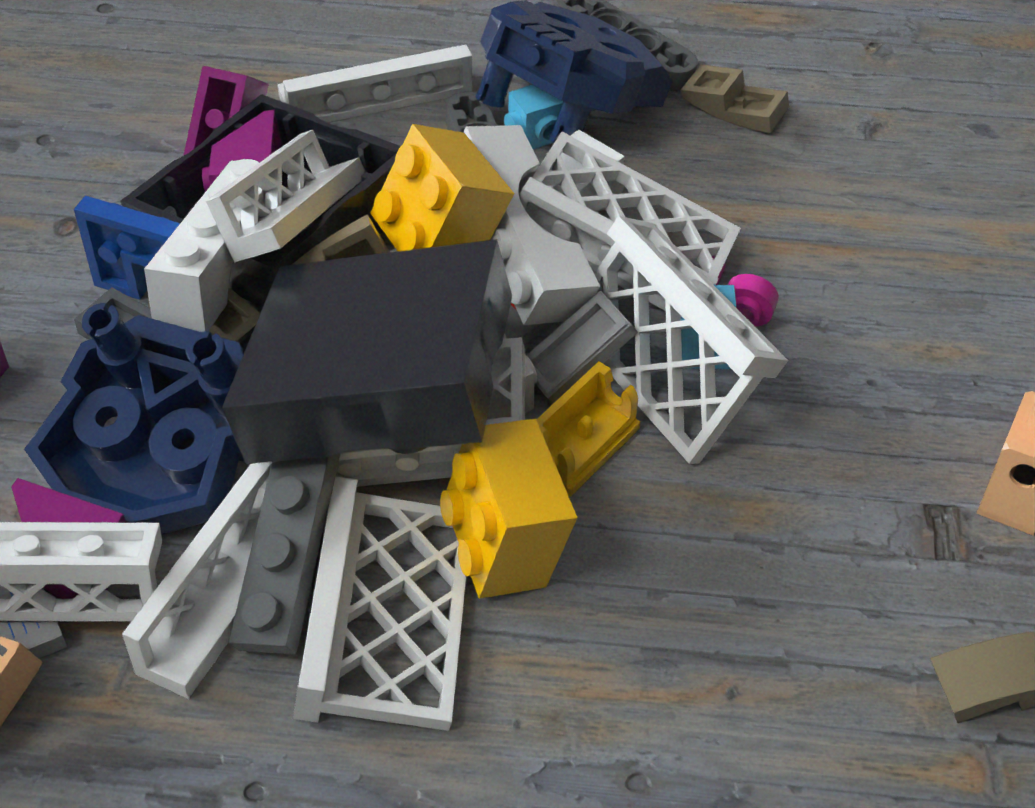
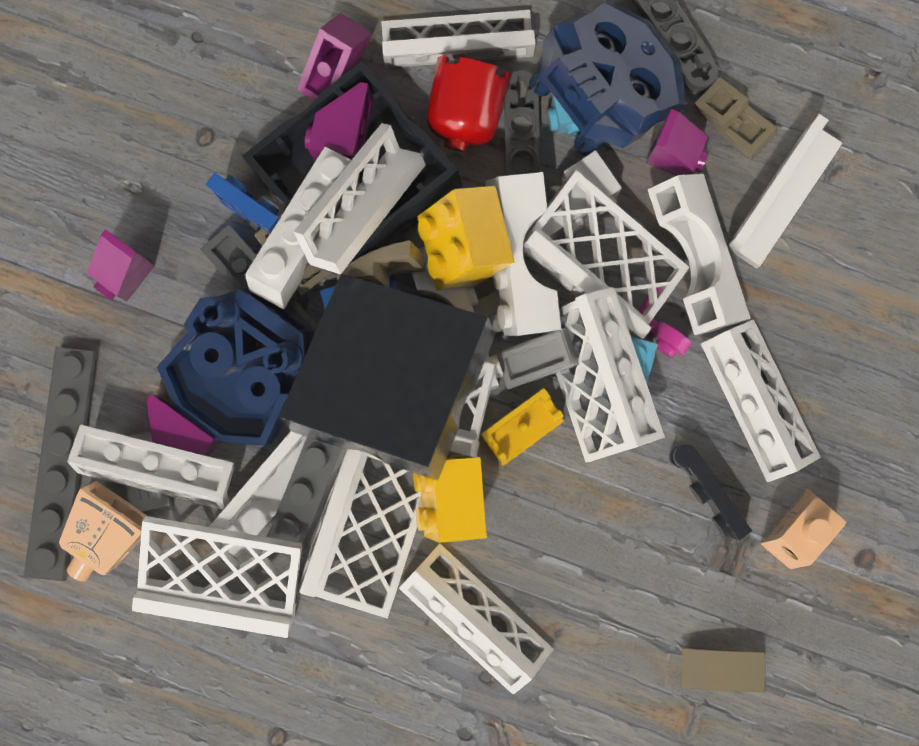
camera: 15 degrees right, 35 degrees up
none -> white fence [132,516,302,638]
none -> white fence [399,544,554,694]
none -> red cylinder [426,55,512,152]
none -> magenta slope [646,109,709,176]
none -> white arch [648,174,751,335]
none -> black plate [669,445,752,540]
none -> white fence [701,319,821,482]
none -> white fence [727,114,842,269]

